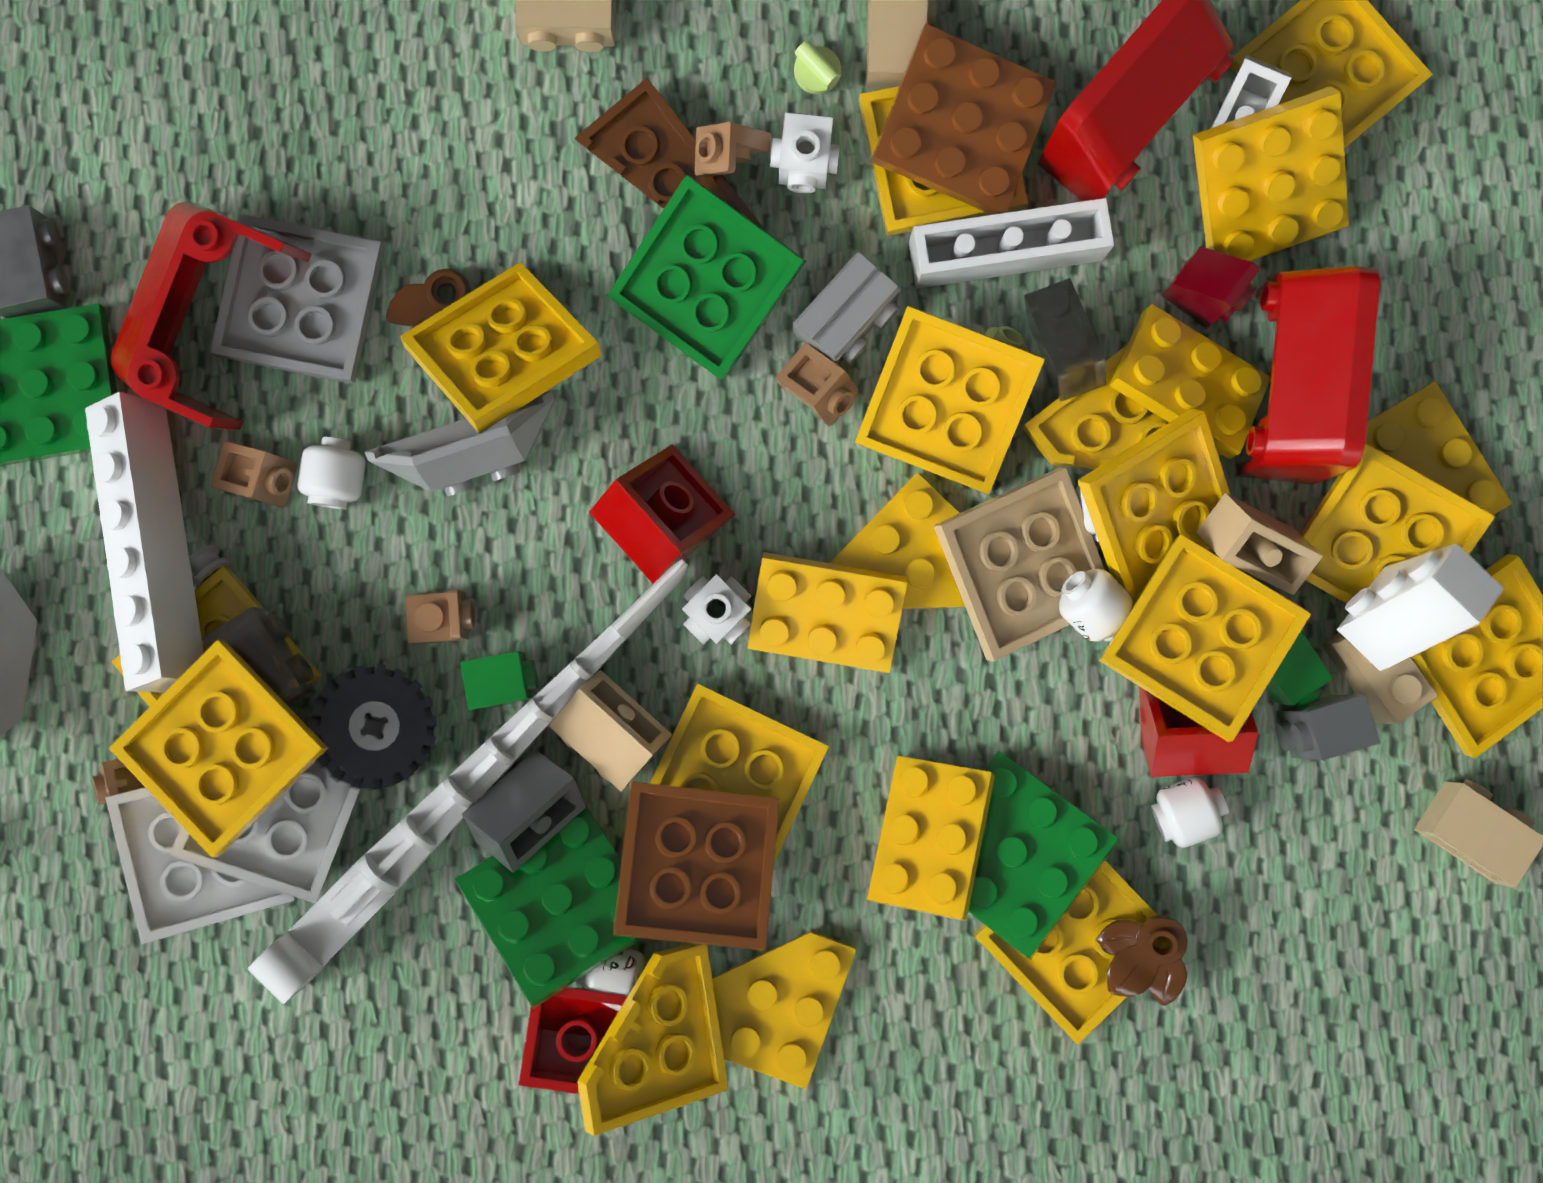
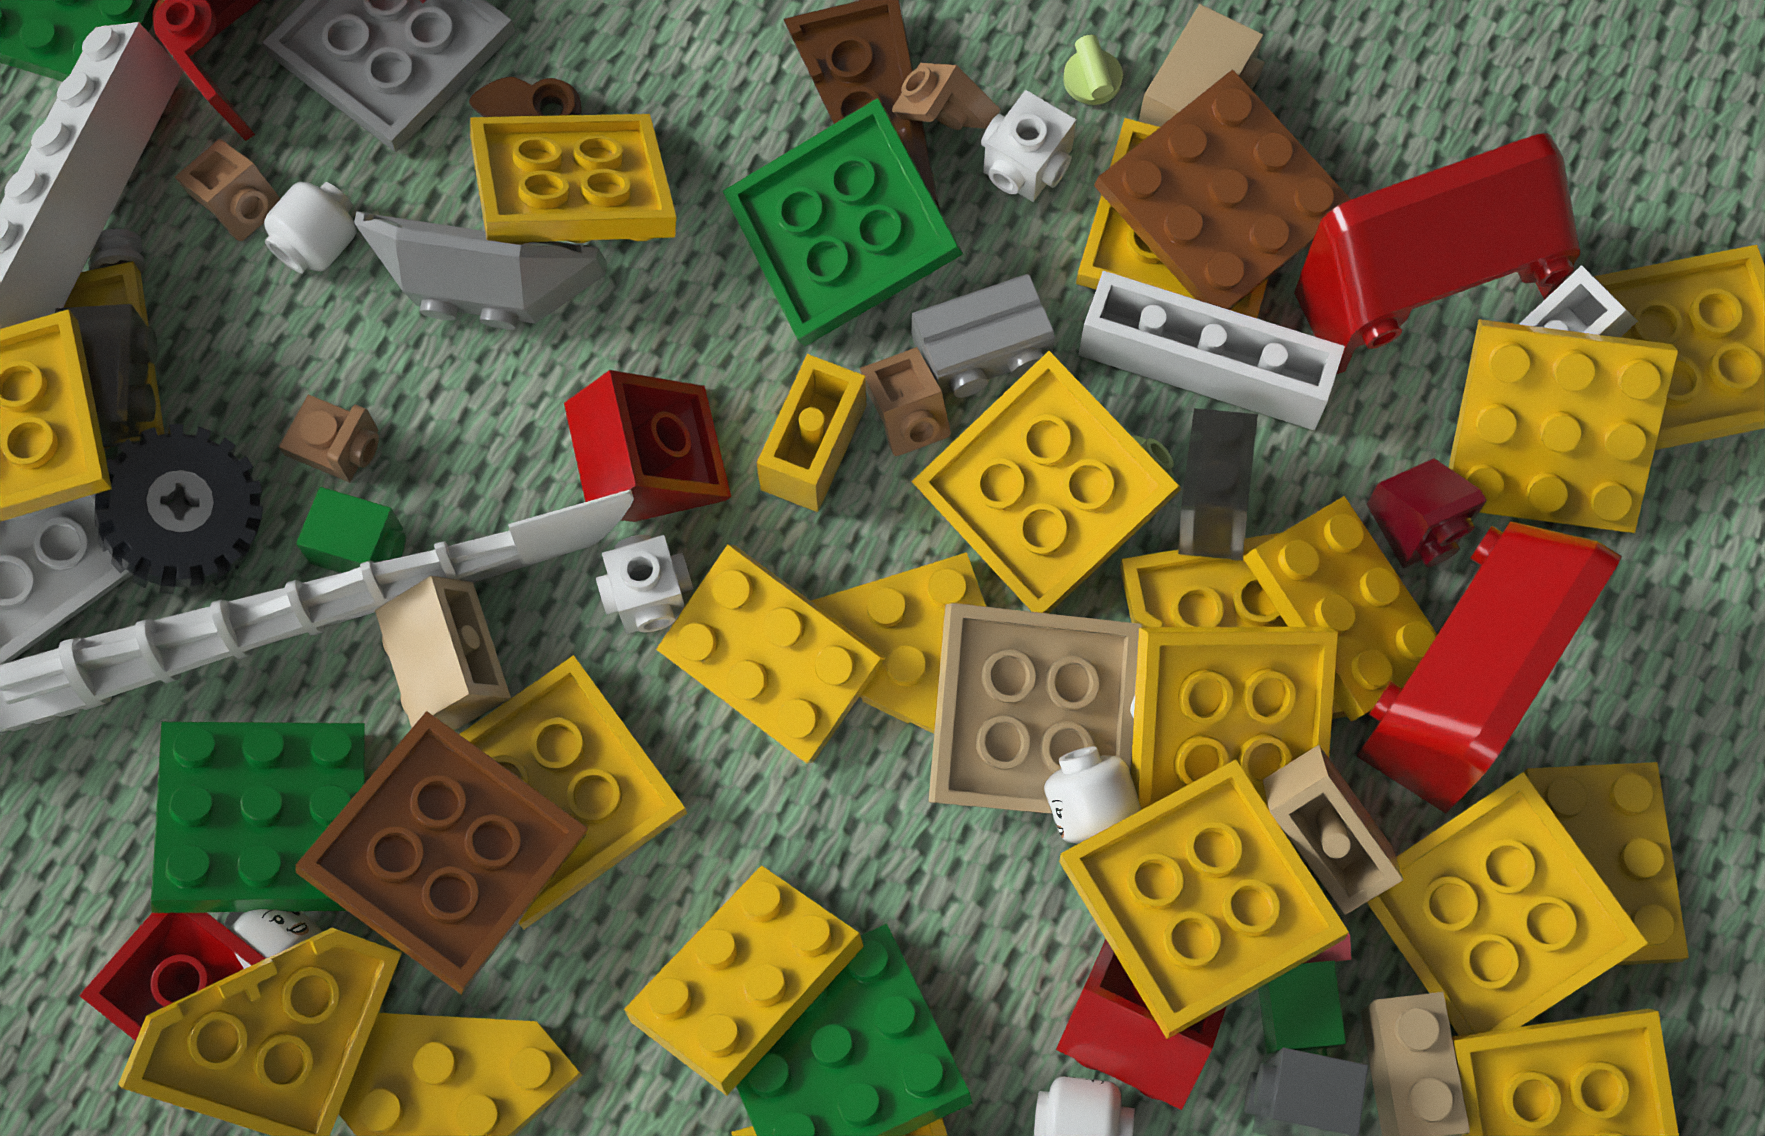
camera: 30 degrees right, 15 degrees down
dark grey brick [462,750,586,873] -> none
white wedge [1337,544,1504,671] -> none
none -> yellow brick [756,354,867,512]

